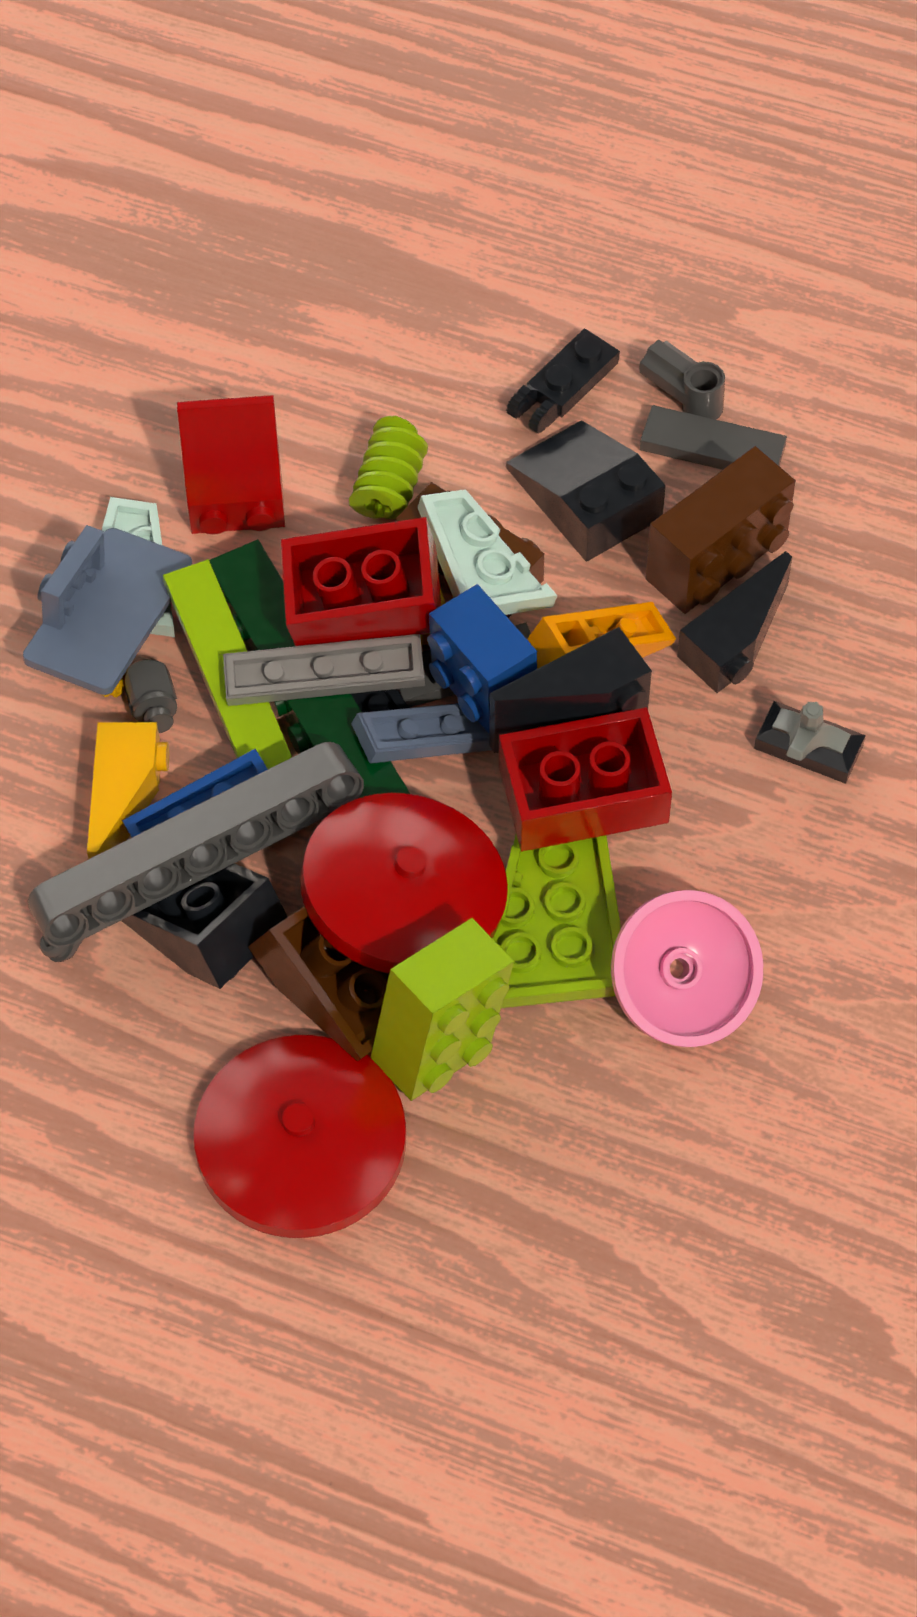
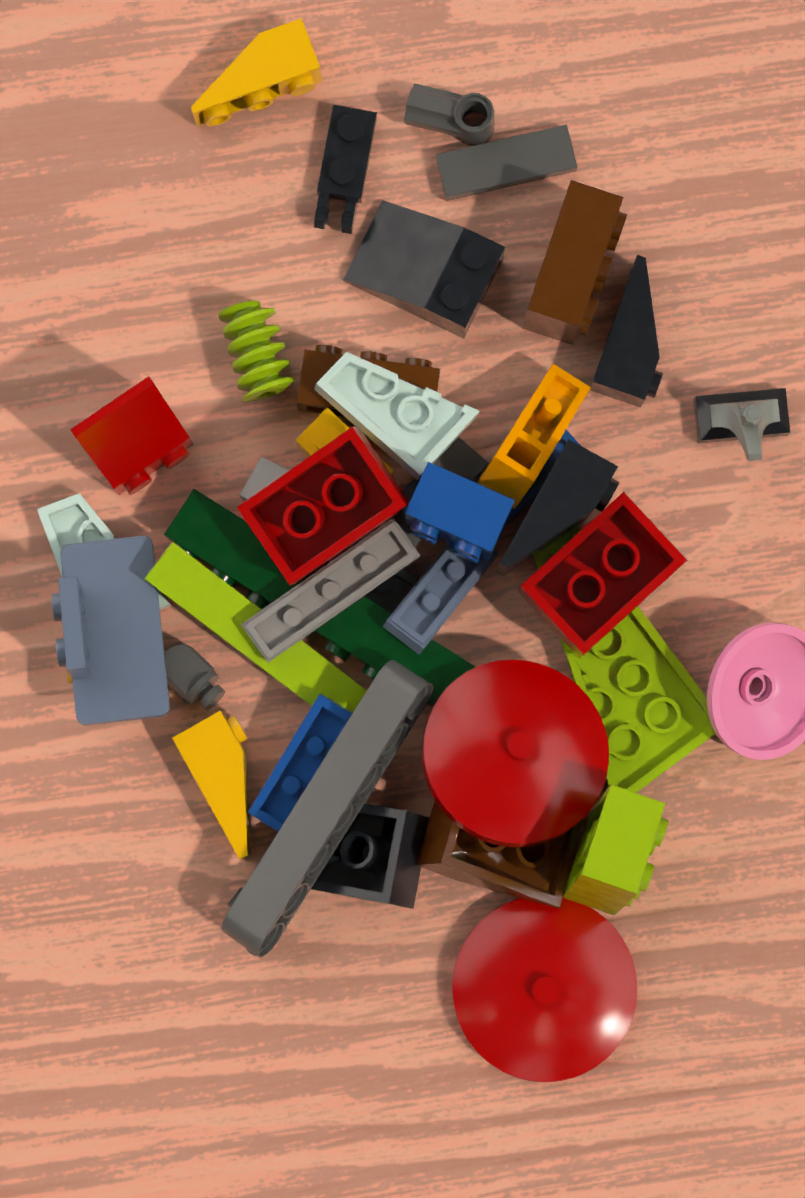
camera: 30 degrees left, 25 degrees up
none -> yellow slope [191,18,322,127]

